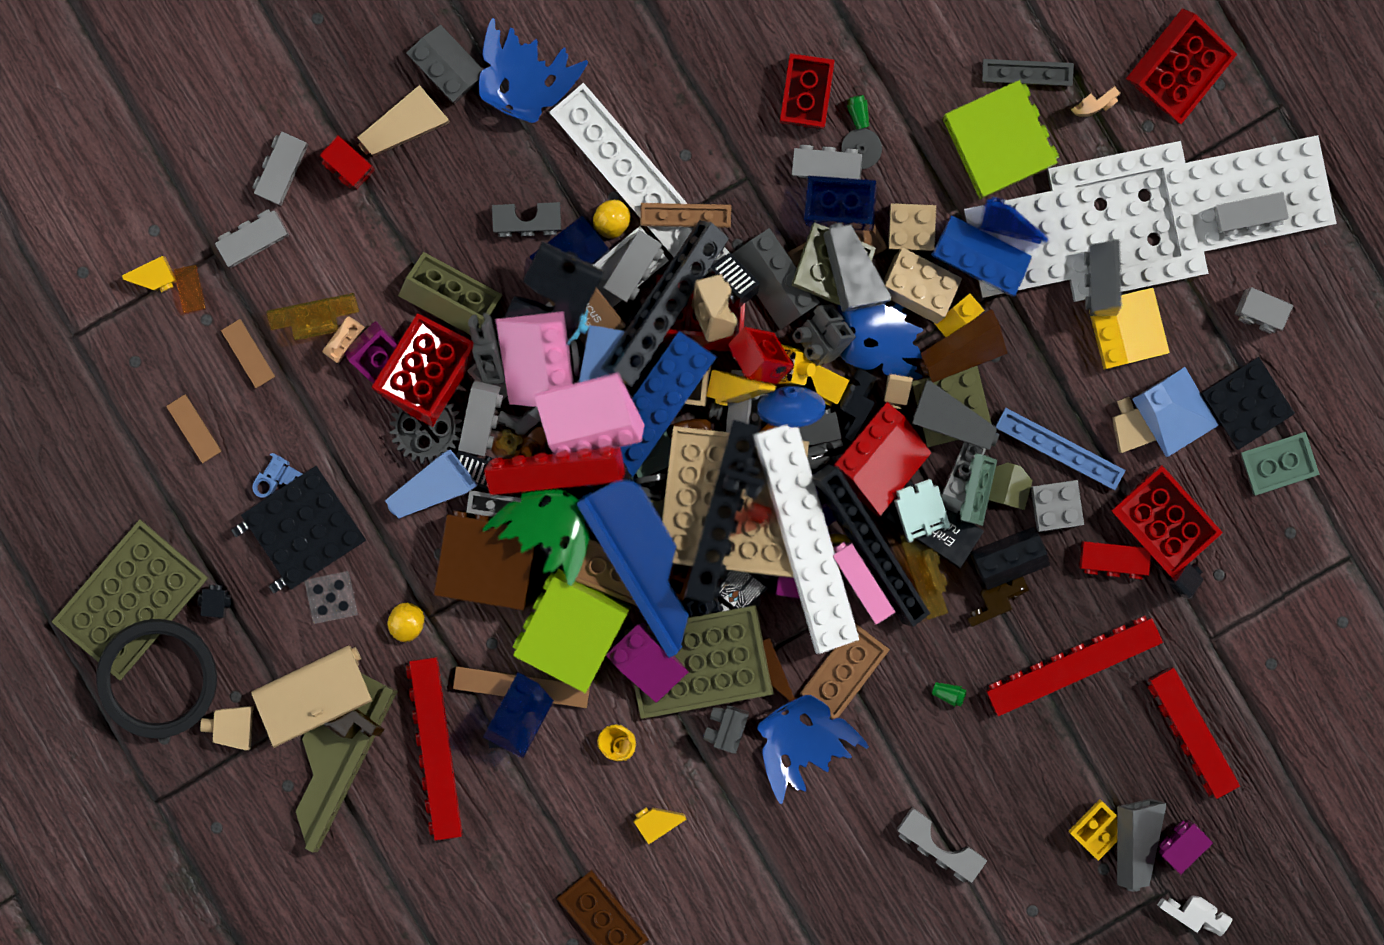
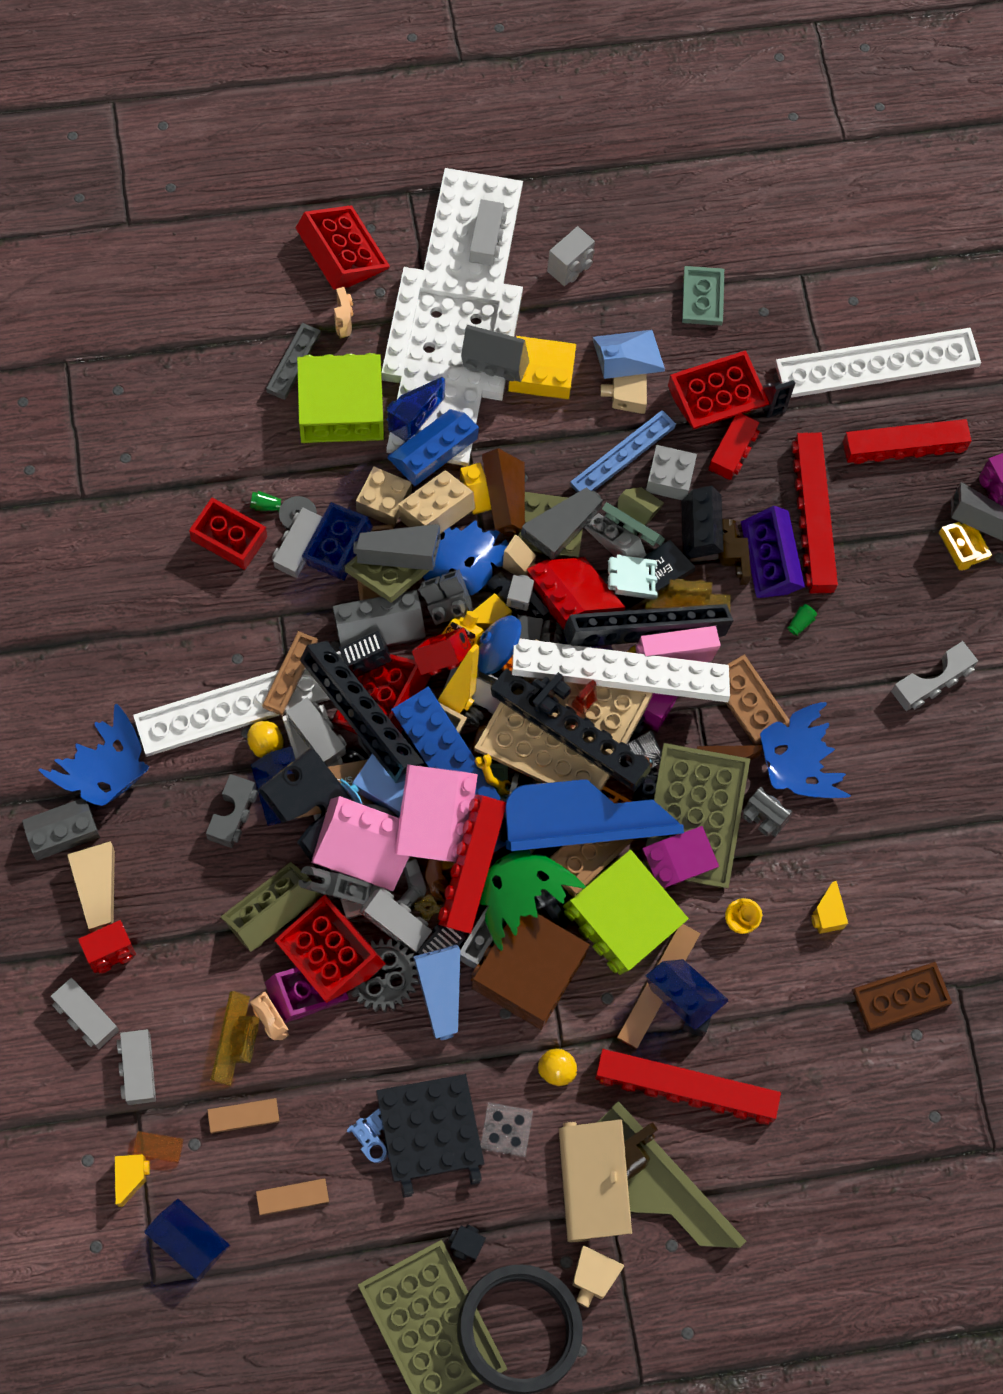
camera: 75 degrees left, 20 degrees down
tan slope [691,274,737,342] -> none
black plate [1201,357,1295,450] -> none
none -> clear blue slope [144,1199,230,1282]
none -> yellow arm [475,754,511,796]
none -> light grey brick [506,575,534,611]
none -> dark purple slope [741,506,805,598]
none -> white plate [775,328,981,398]

